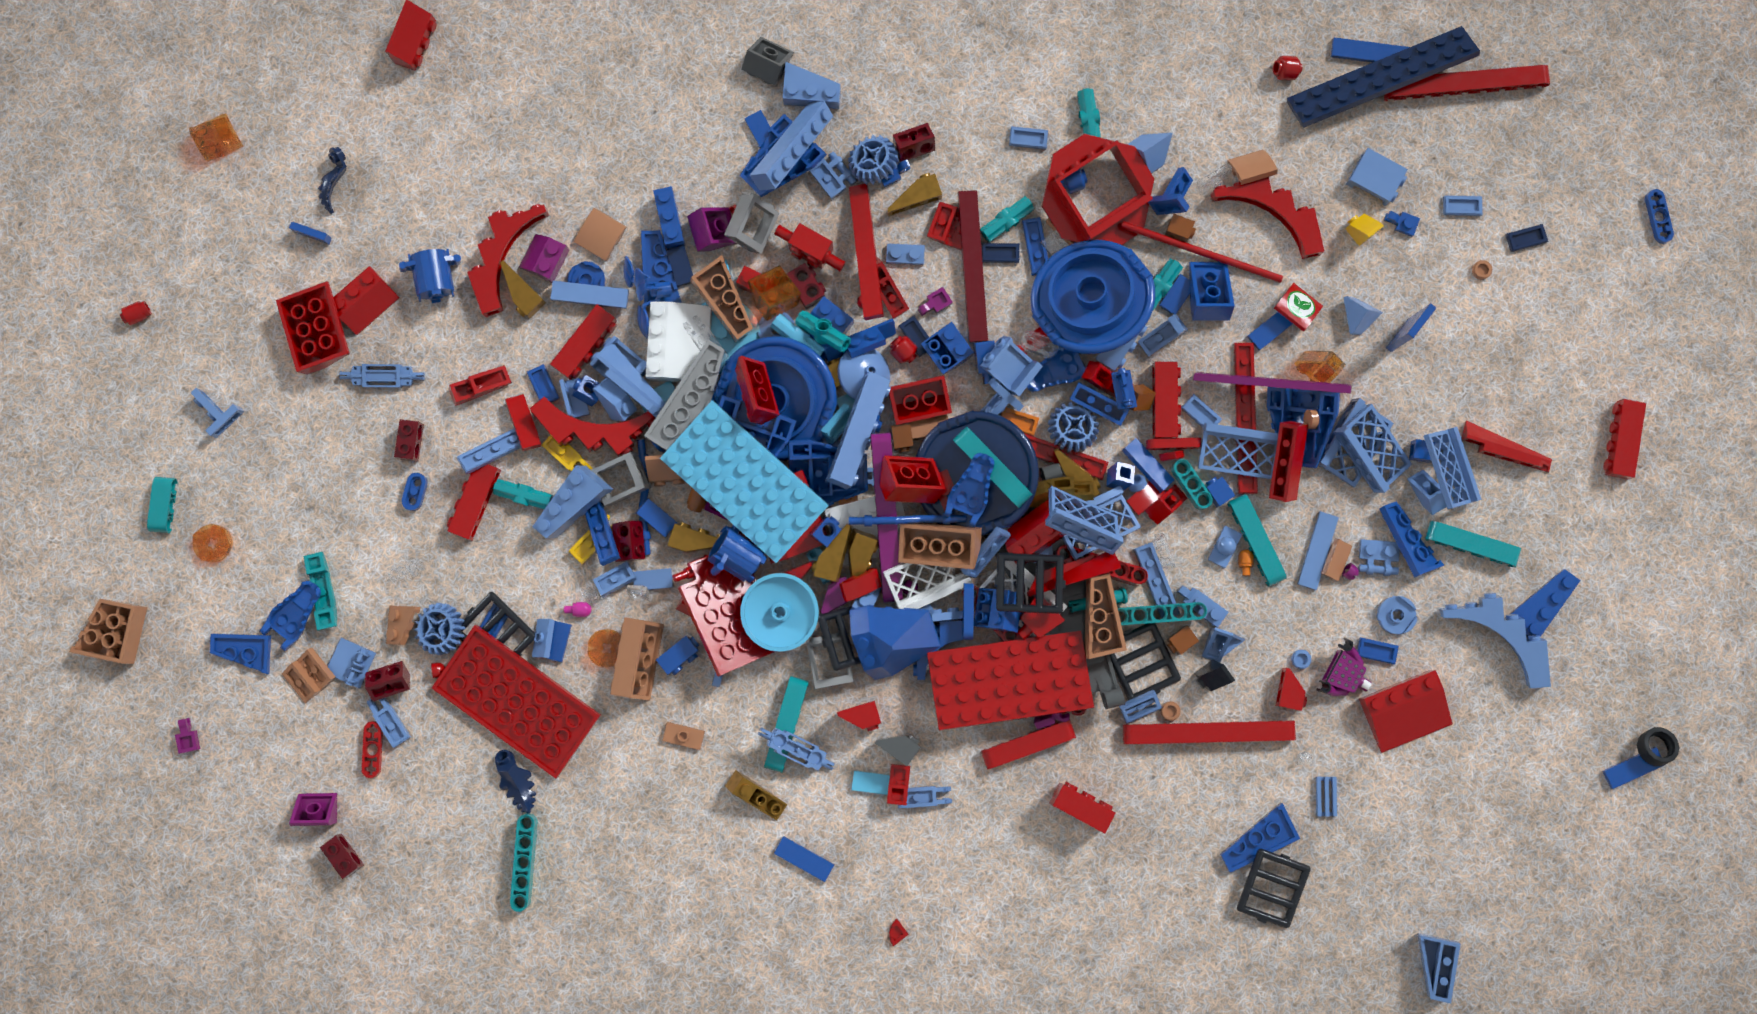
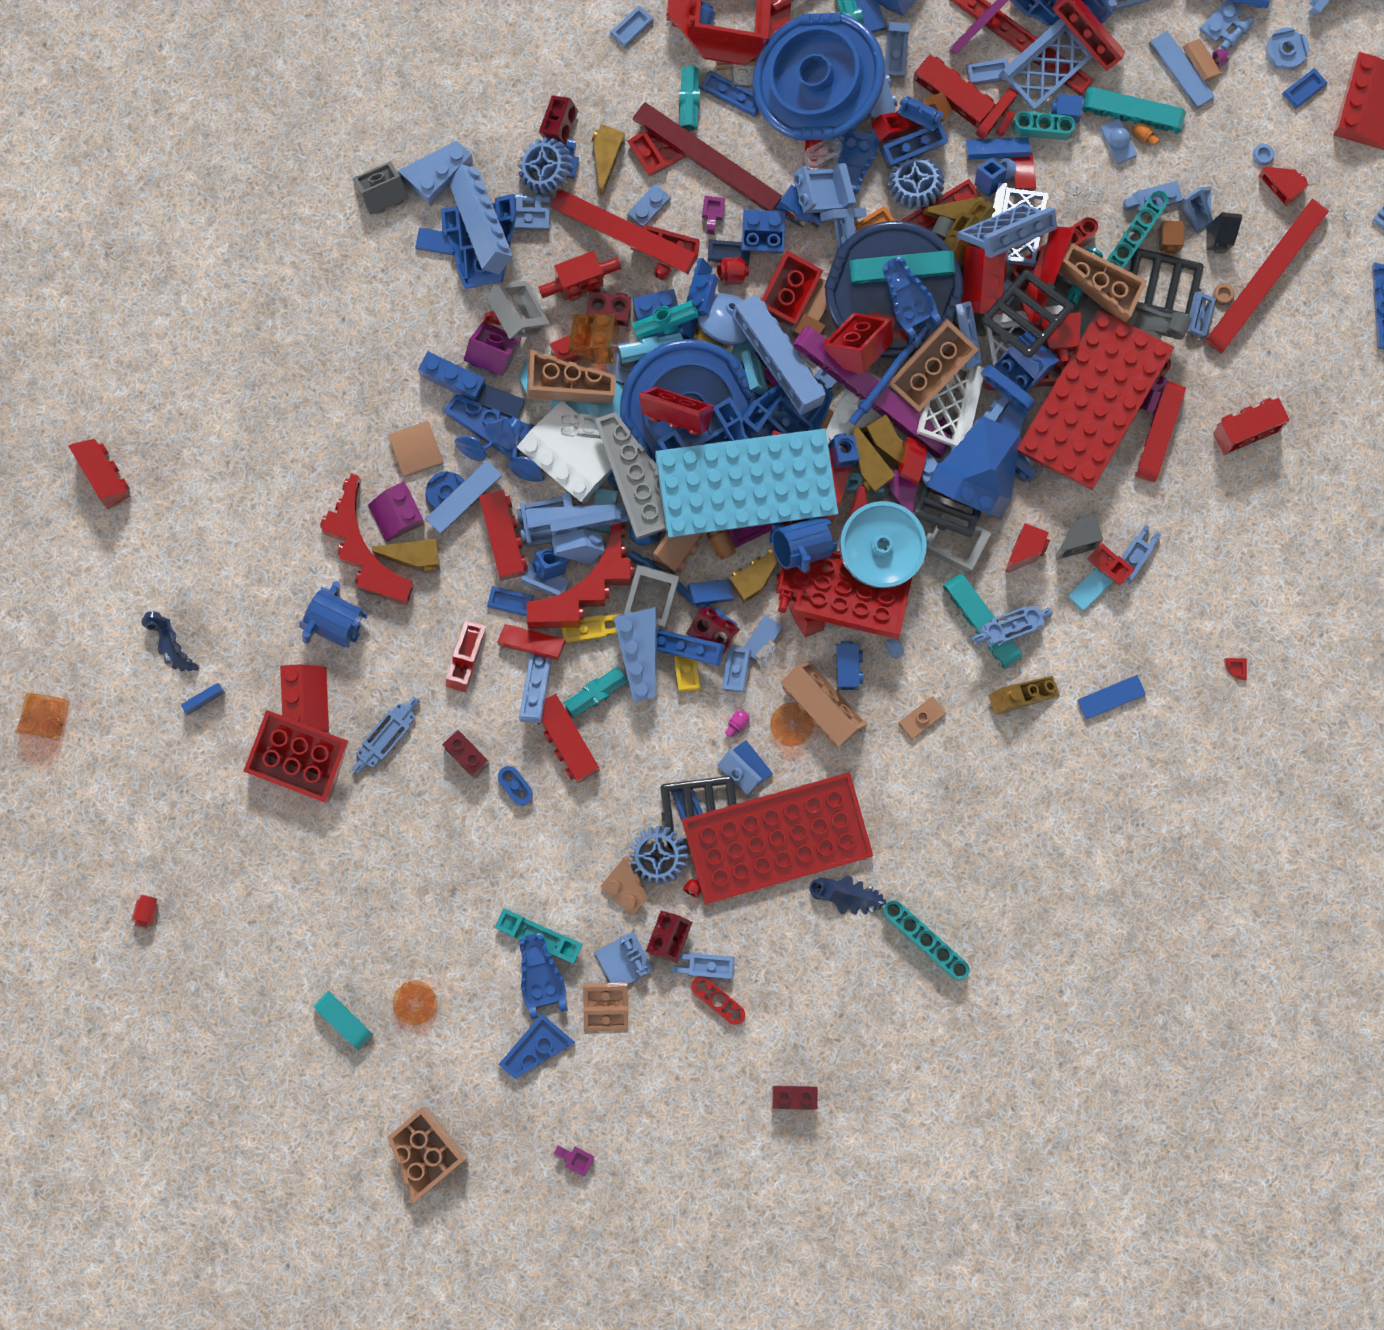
camera: 55 degrees left, 5 degrees down
medium blue bracket [191,388,244,438] -> none
magenta slope [289,793,337,826] -> none
dark blue tile [981,243,1020,263] -> none
medium blue tile [1134,542,1180,619] -> none
red slope [1145,484,1187,525] -> none
magenta torso [1316,637,1372,697] -> none

